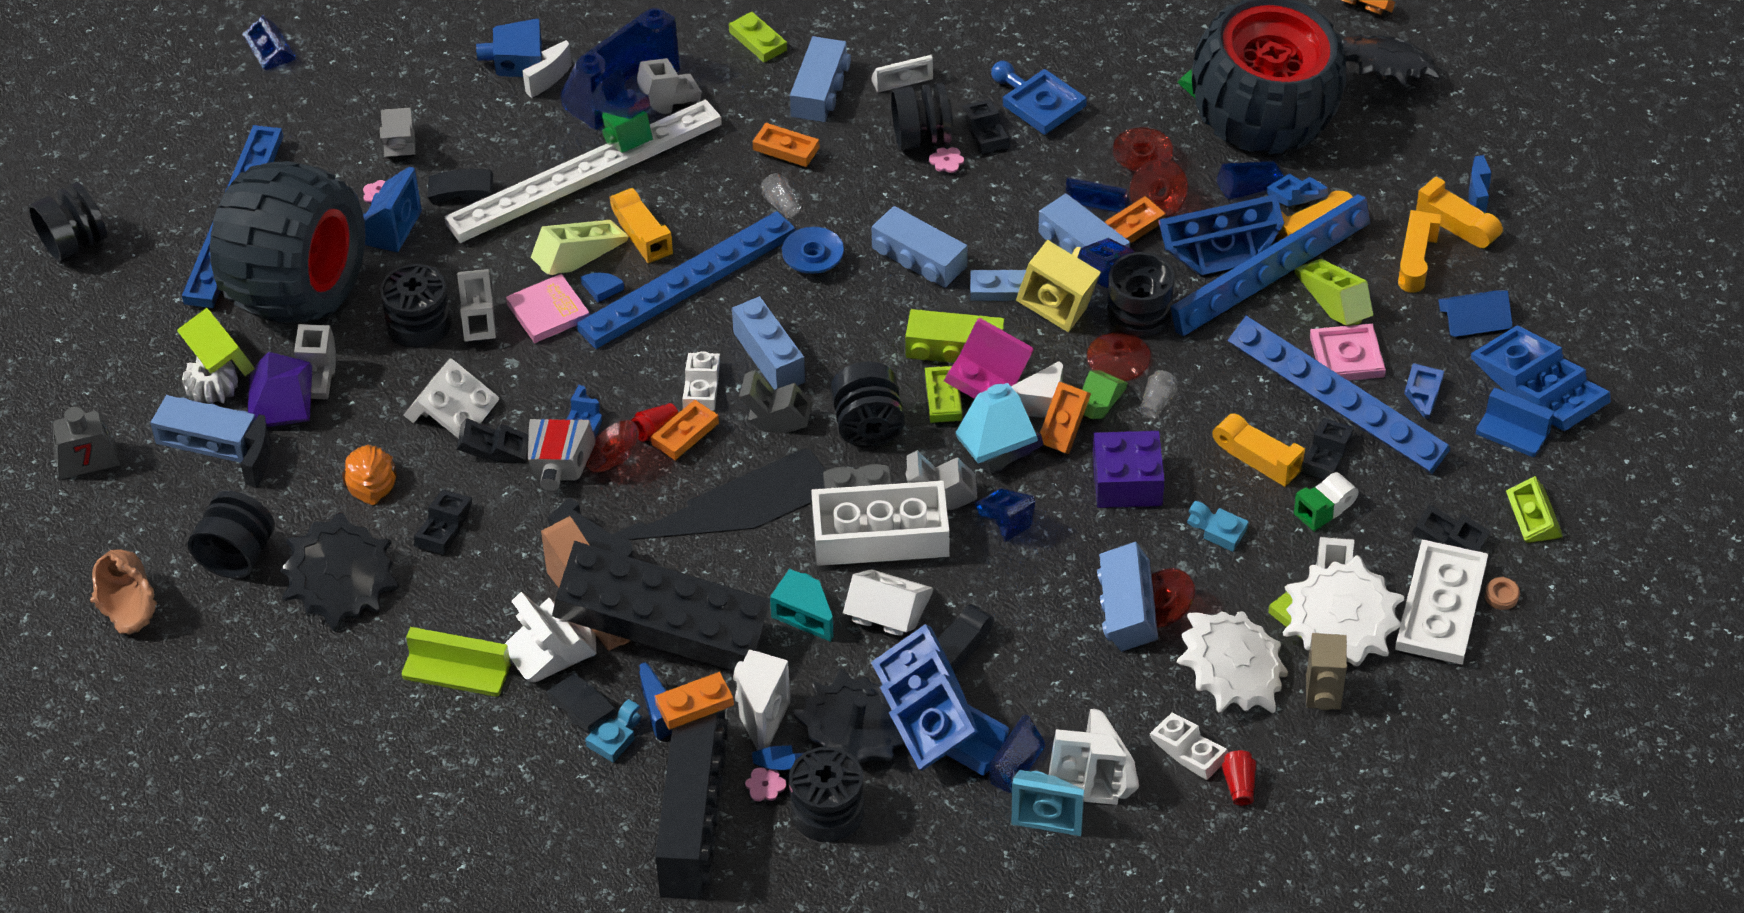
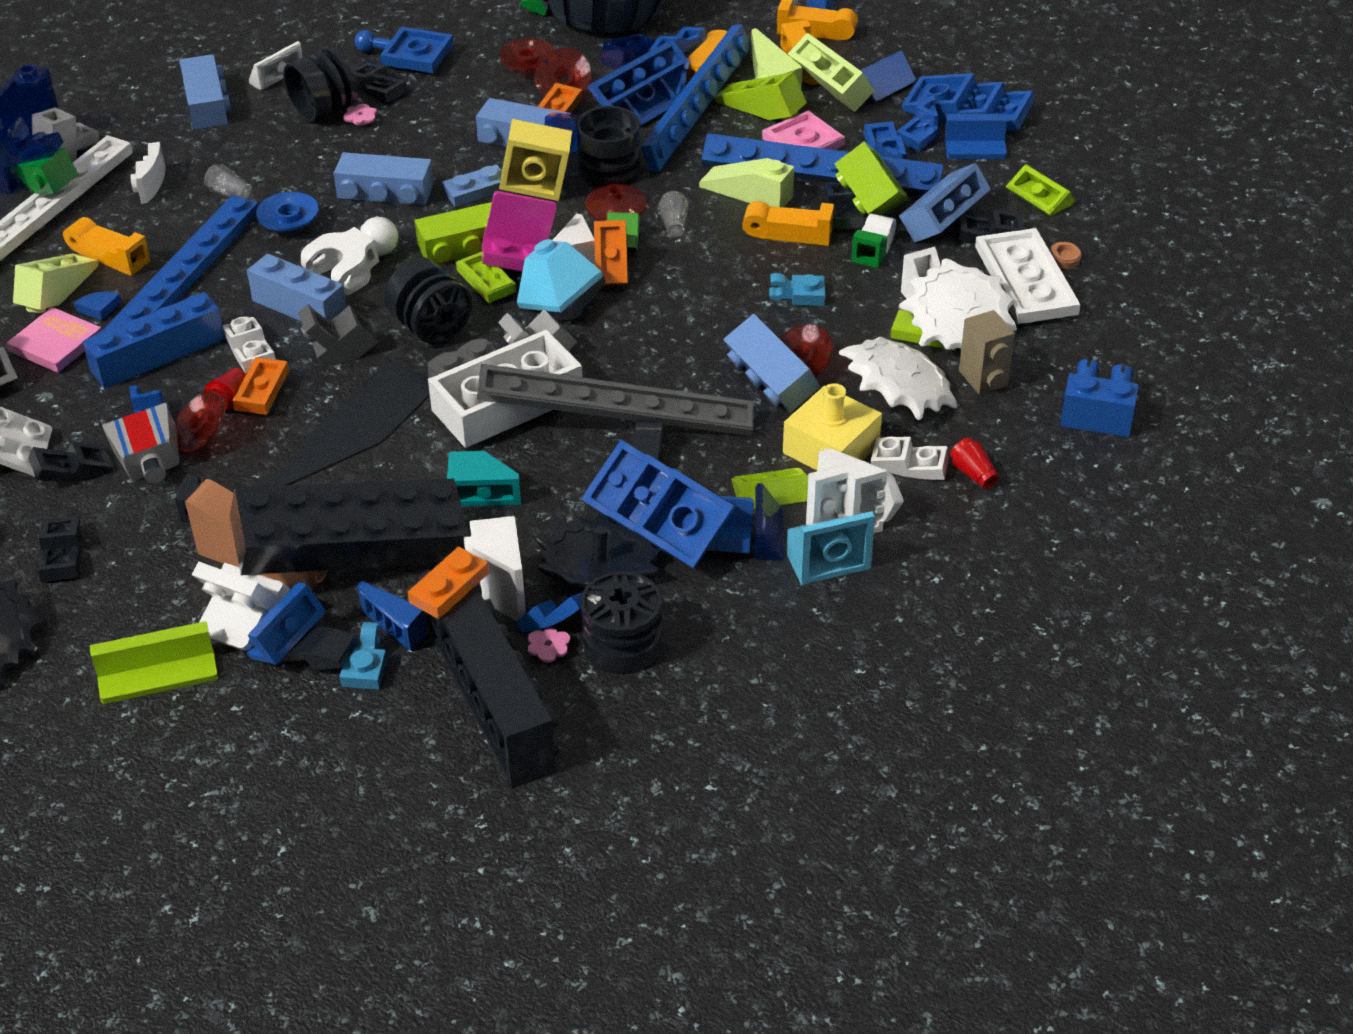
camera: 30 degrees left, 5 degrees down
lime plate [729,12,787,63] -> none
orange plate [752,123,820,167] -> none
white slope [843,569,933,635] -> none
clear blue slope [975,489,1036,541] -> none
clear blue slope [1066,177,1129,213] -> none
dark purple brick [1093,431,1164,508] -> none
none -> blue brick [83,292,225,389]
none -> white slope [131,142,165,204]
none -> blue panel [247,582,326,665]
none -> white piece [301,216,398,296]
none -> dark grey tile [477,364,754,436]
none -> yellowish green slope [699,158,794,207]
none -> lime slope [732,468,808,509]
none -> yellowish green slope [751,28,802,88]
none -> light yellow brick [783,384,882,471]
none -> yellowish green slope [788,33,874,112]
none -> lime slope [834,141,910,215]
none -> blue slope [897,95,938,152]
none -> medium blue brick [899,163,991,242]
none -> blue brick [1060,359,1139,437]

